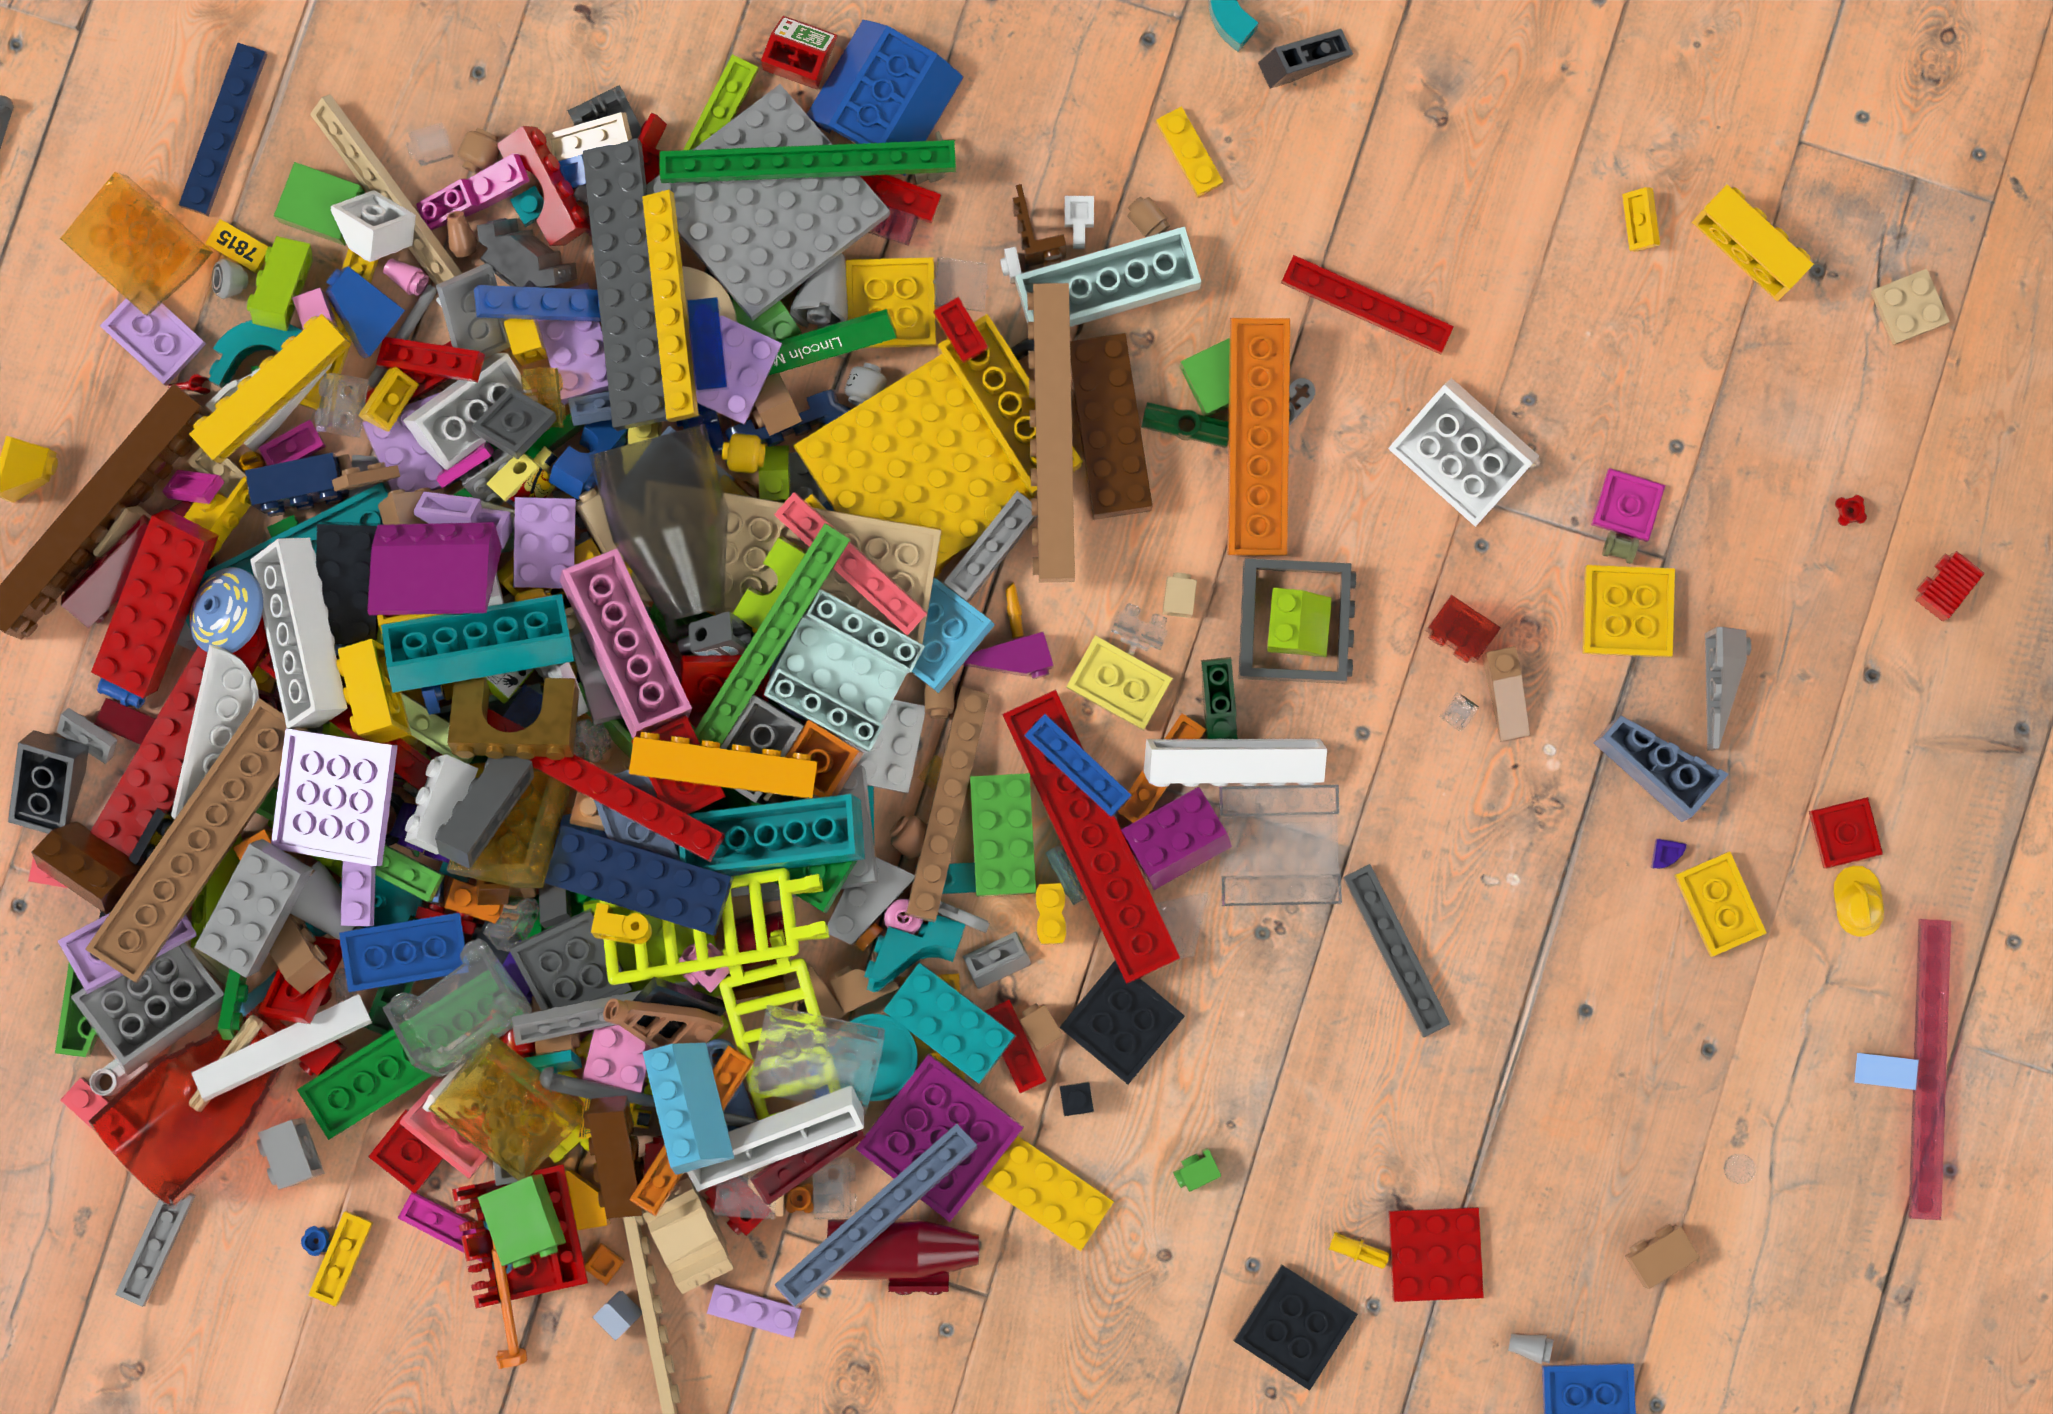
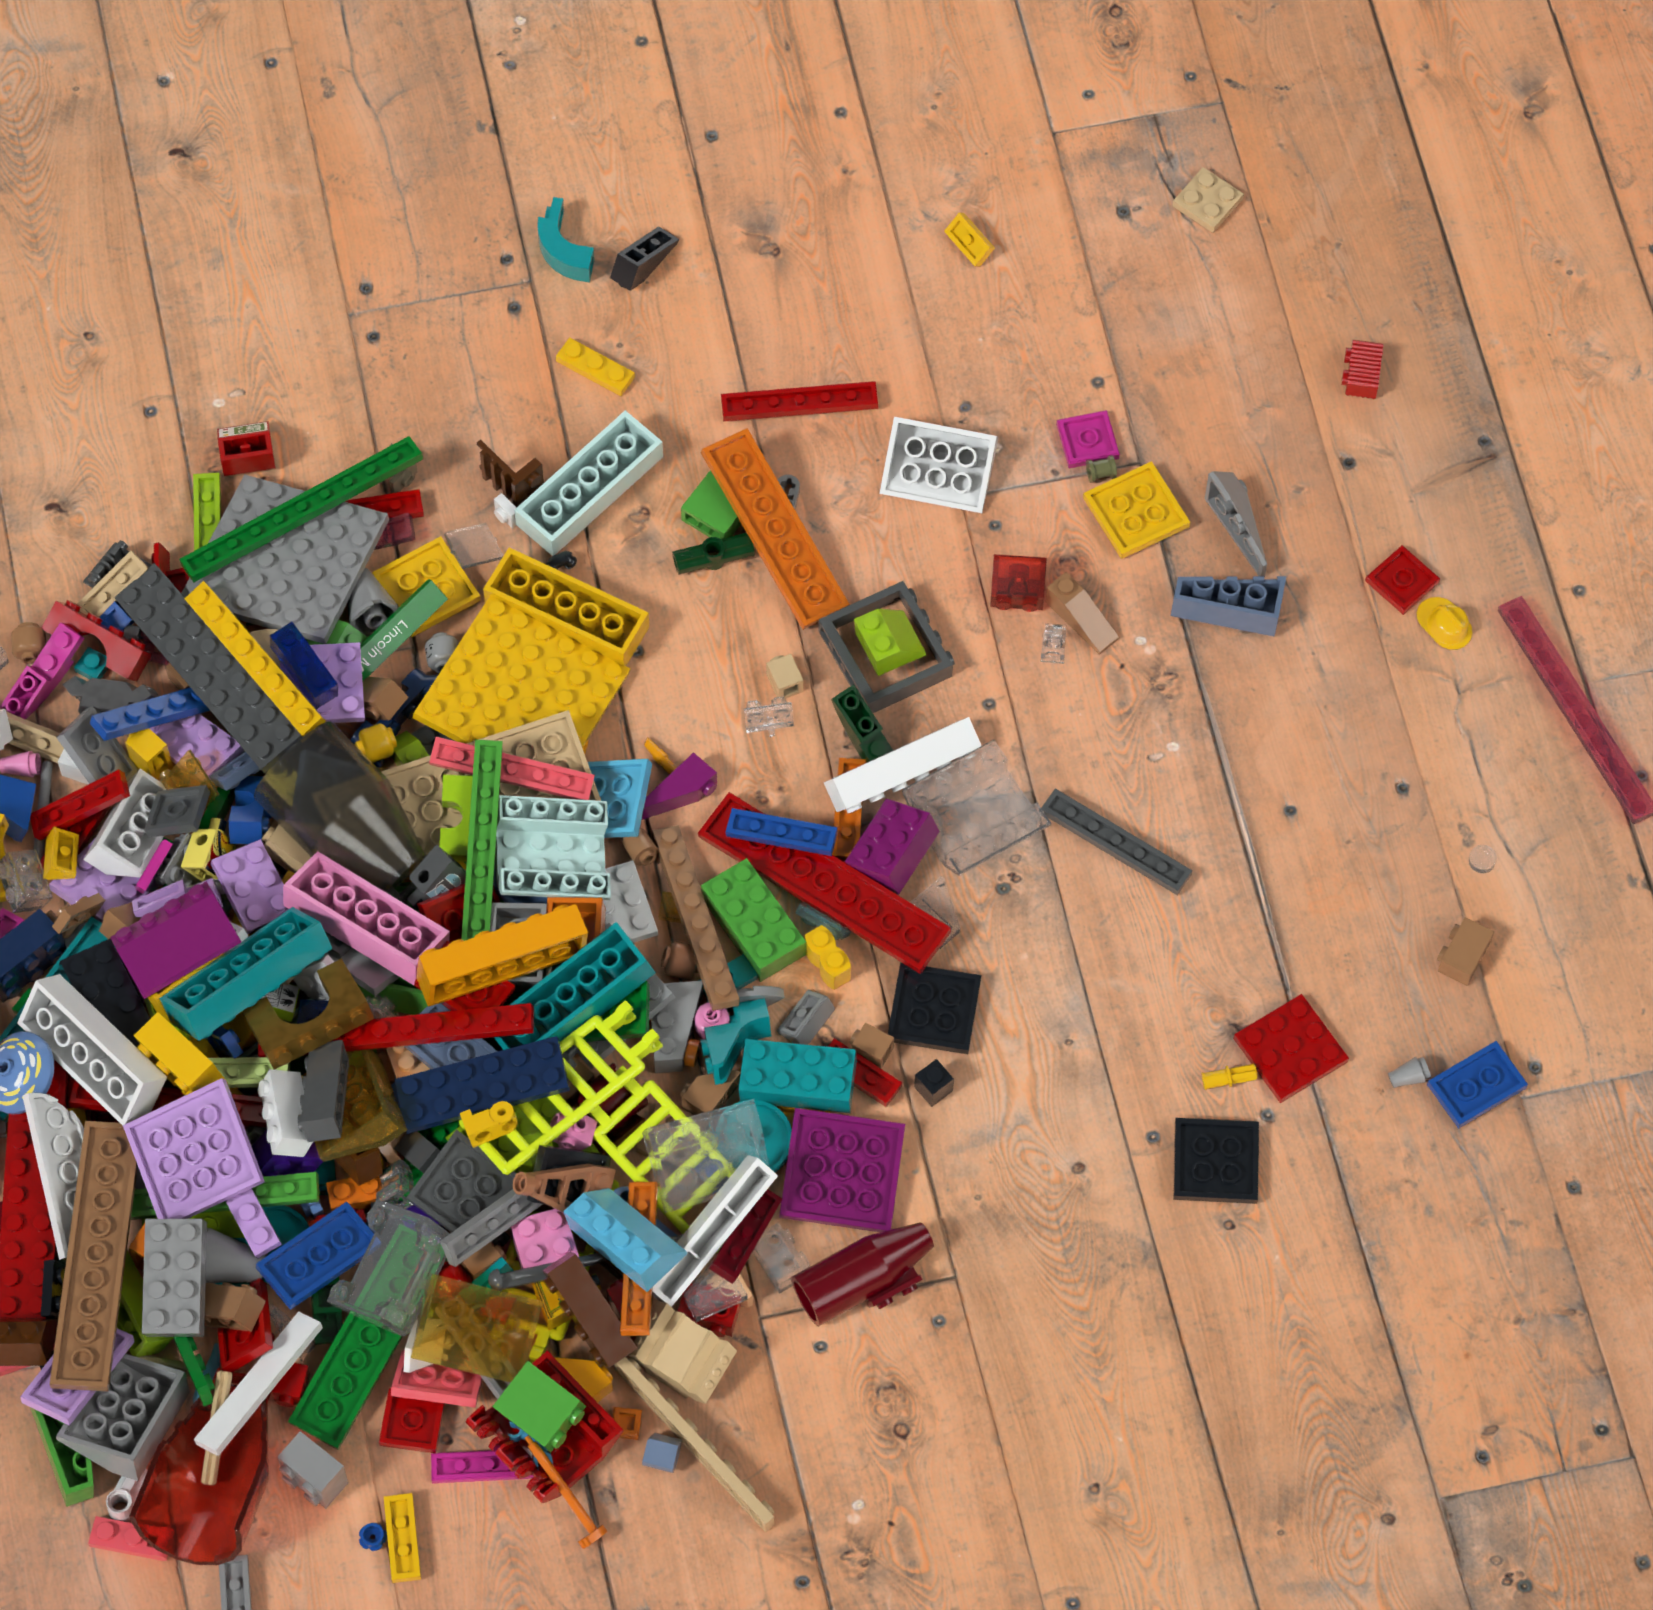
camera: 30 degrees left, 20 degrees down
nougat cone [446,211,478,257] -> none
lavender plate [707,1283,802,1338] -> none
sand blue plate [775,1124,977,1309] -> none
orange plate [785,1183,815,1213] -> none
blue slope [807,19,963,176] -> none
red plate [933,296,988,364] -> none
light grey fence [943,491,1038,603] -> none
yellow plate [982,1136,1114,1252] -> none
medium nougat brick [1027,283,1075,583] -> none
white plate [1065,196,1094,249] -> none
light yellow plate [1066,635,1173,731] -> none
reddish brown brick [1070,333,1153,520] -> none
medium nougat brick [1127,197,1170,237] -> none
bright green brick [1173,1148,1221,1192] -> none
dark purple tile [1651,839,1687,869] -> none
yellow plate [1674,851,1767,957] -> none
yellow brick [1692,184,1814,301] -> none
red plate [1835,495,1867,526] -> none
light blue tile [1854,1053,1919,1090] -> none

